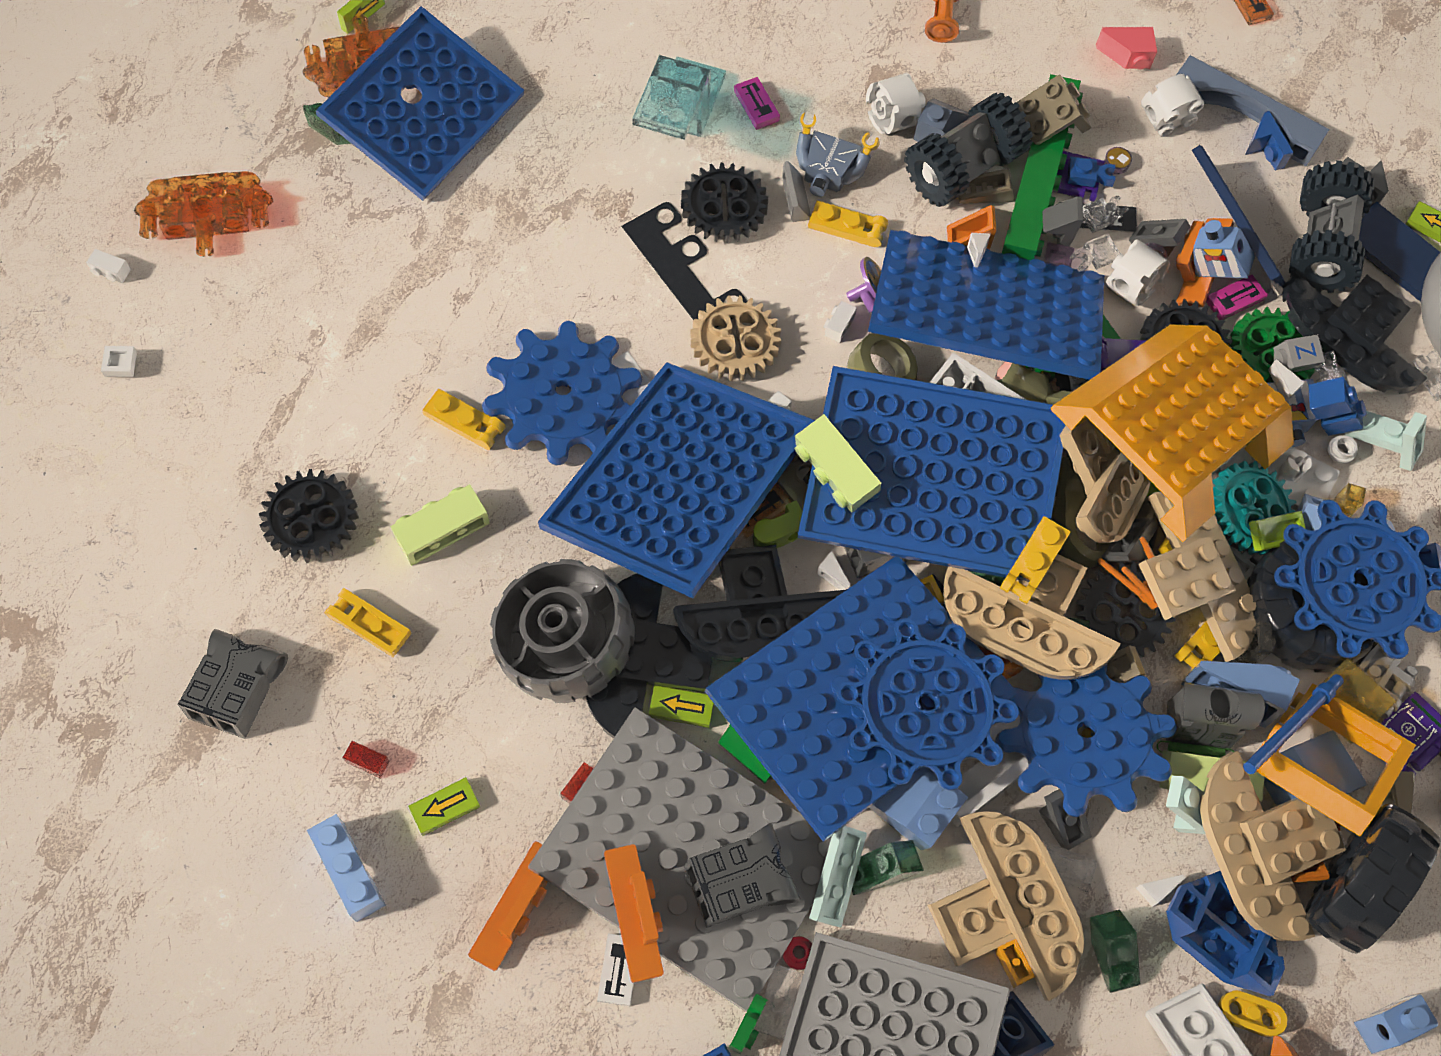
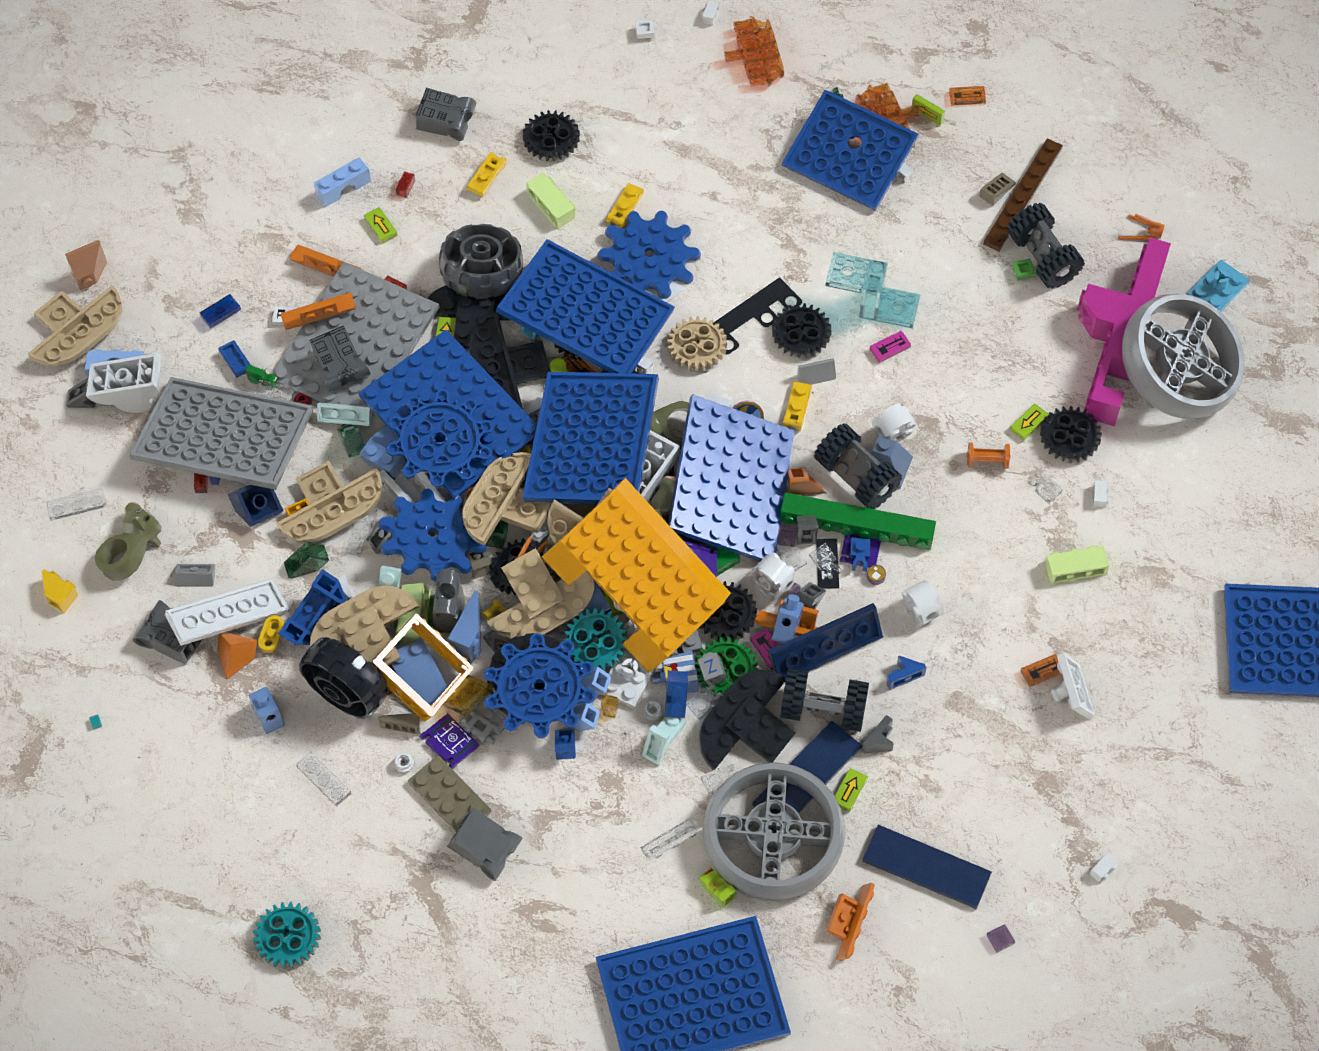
camera: 90 degrees right, 5 degrees down
yellowish green brick [794,414,881,512] -> none
sand blue torso [796,112,880,197] -> none
dark tan slope [958,168,1014,204] -> none
white piece [967,233,991,267] -> none
yellow plate [999,516,1071,605] -> none
dark tan bracket [1017,74,1092,145] -> none
coral slope [1096,27,1157,69] -> none
sand blue arch [1176,55,1330,166] -> none
blue bar [1243,674,1344,774] -> none
lime tile [1249,511,1306,551] -> none
white piece [1268,359,1304,402] -> none

